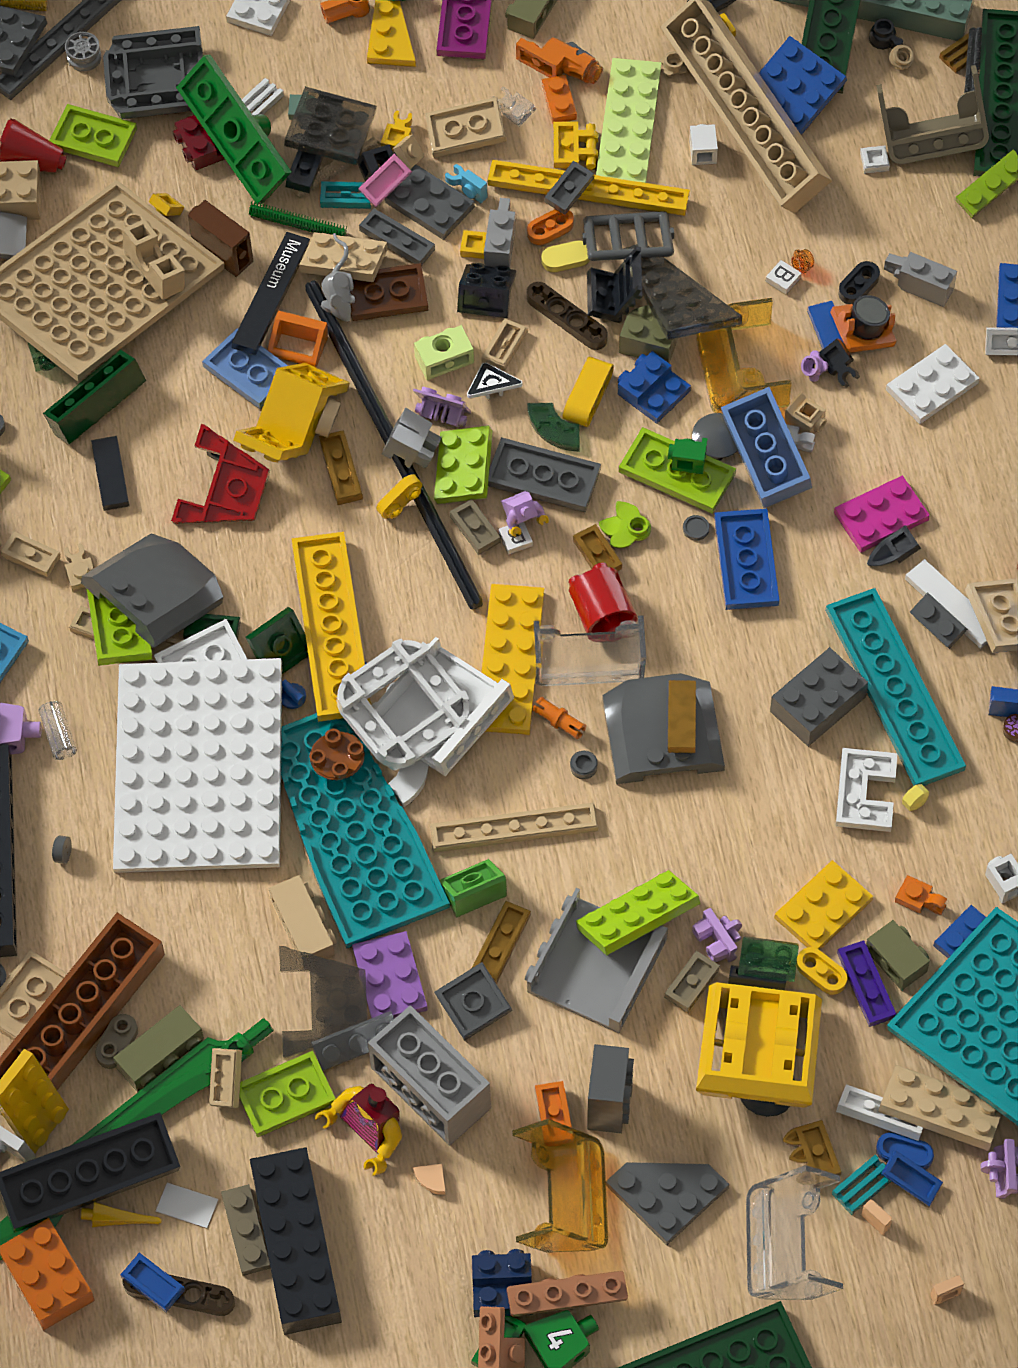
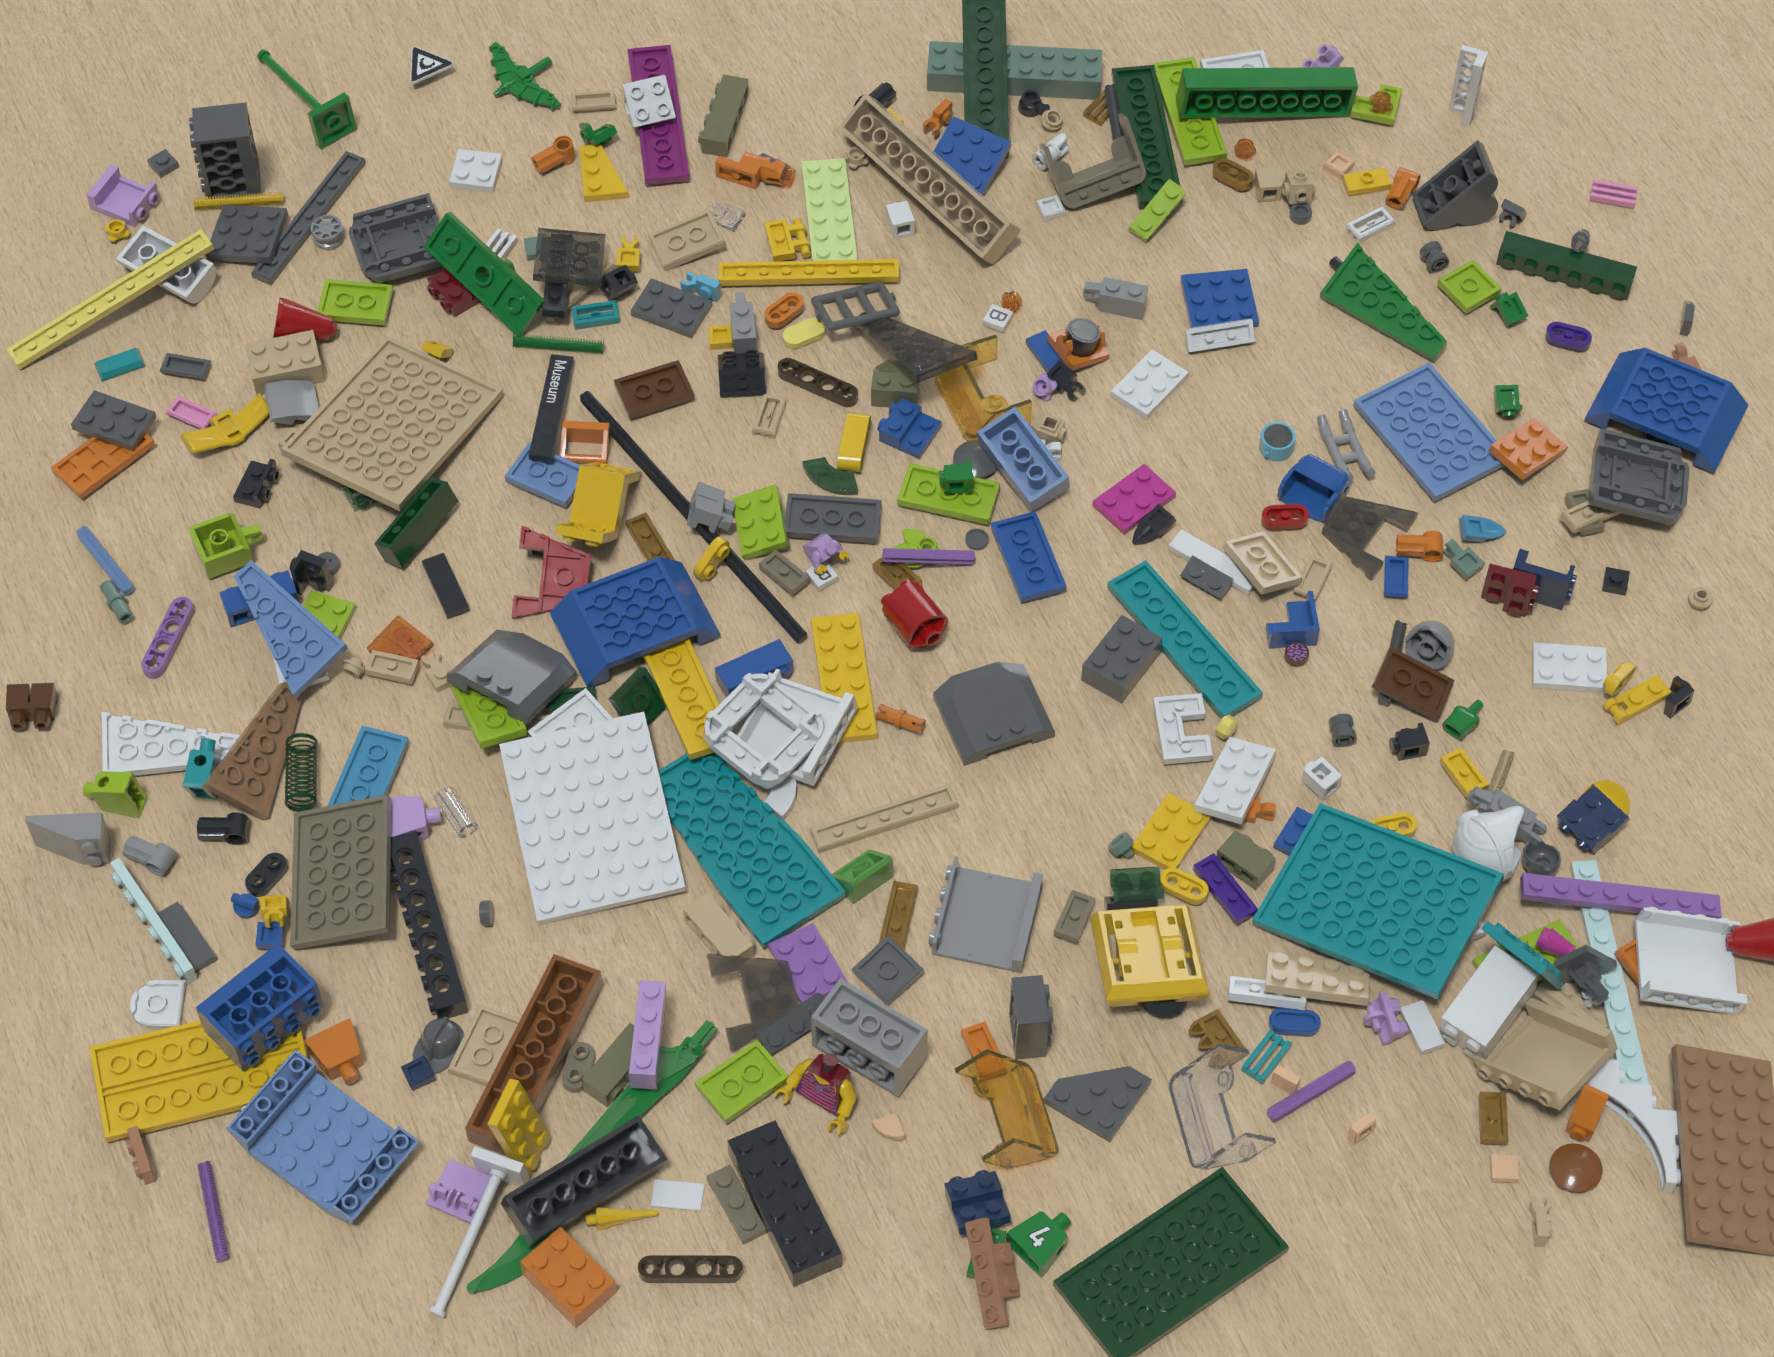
camera: 15 degrees left, 5 degrees down
blue tile [120,1252,185,1312] -> none
tan arch [123,219,185,300] -> none
reddish brown brick [188,200,254,277] -> none
tan plate [209,1048,242,1108] -> none
blue plate [282,679,306,709] -> none
tan plate [299,232,388,282] -> none
dark orange dish [309,729,365,780] -> none
tan beam [315,399,341,438] -> none
light grey animal [321,233,355,322] -> none
bright pink tile [358,154,412,207] -> none
dark grey plate [359,208,435,266] -> none
tan plate [393,135,424,169] -> none
lavender hinge [413,387,471,428] -> none
yellowish green brick [414,325,474,380] -> none
piece [467,363,523,399] -> none
nougat bracket [507,1271,628,1316] -> none
clear windscreen [534,615,646,686] -> none
orange plate [542,75,577,124] -> none
dark grey plate [544,161,594,215] -> none
dark grey tile [570,750,598,779] -> none
lime plate [576,870,700,956] -> none
black plate [587,246,642,323] -> none
pearl gold tile [668,680,696,753] -> none
lavender hips [692,908,742,963] -> none
black plate [838,261,880,304] -> none
blue tile [881,1150,943,1206] -> none
none -> clear orange wing [367,615,434,661]
none -> blue slope [550,557,720,687]
none -> lavender brick [629,980,667,1089]
none -> blue brick [715,639,794,698]
none -> medium lavender axle [882,548,975,565]
none -> orange plate [923,98,953,137]
none -> white hinge [1032,133,1069,170]
none -> sand green tile [1108,832,1134,858]
none -> white plate [1195,736,1276,825]
none -> medium lavender axle [1267,1061,1356,1122]

